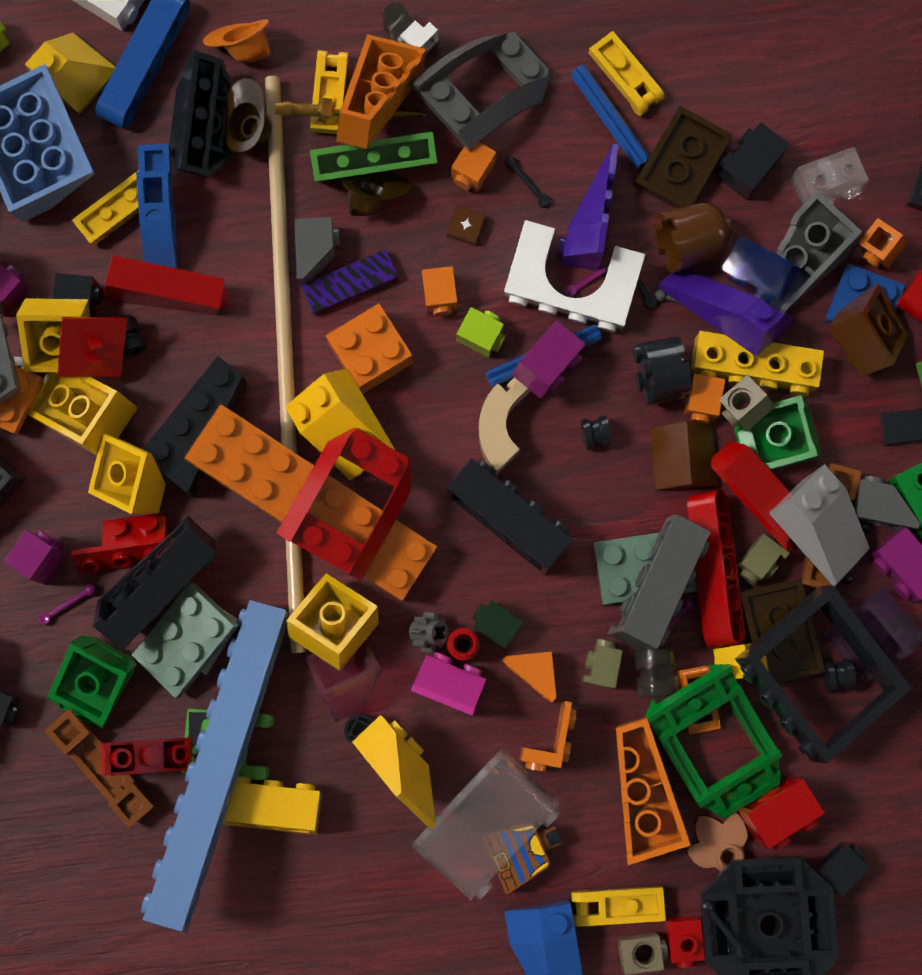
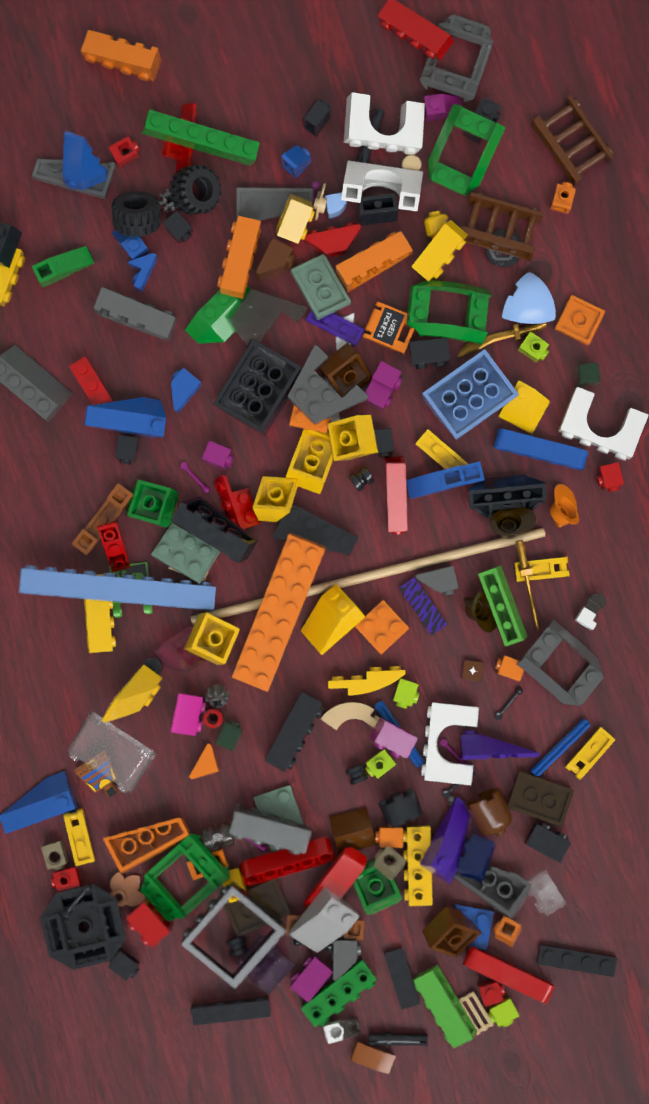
camera: 80 degrees right, 5 degrees up
red piece [57,317,127,377] -> none
red wedge [276,427,412,581] -> none
orange wedge [336,34,427,149] -> none
orange brick [422,266,457,317] -> none
orange bracket [519,701,577,772] -> none
olive brick [581,639,623,689] -> none
olive brick [737,534,790,586] -> none
none -> yellow slope [328,666,405,696]
none -> lime brick [365,749,396,779]

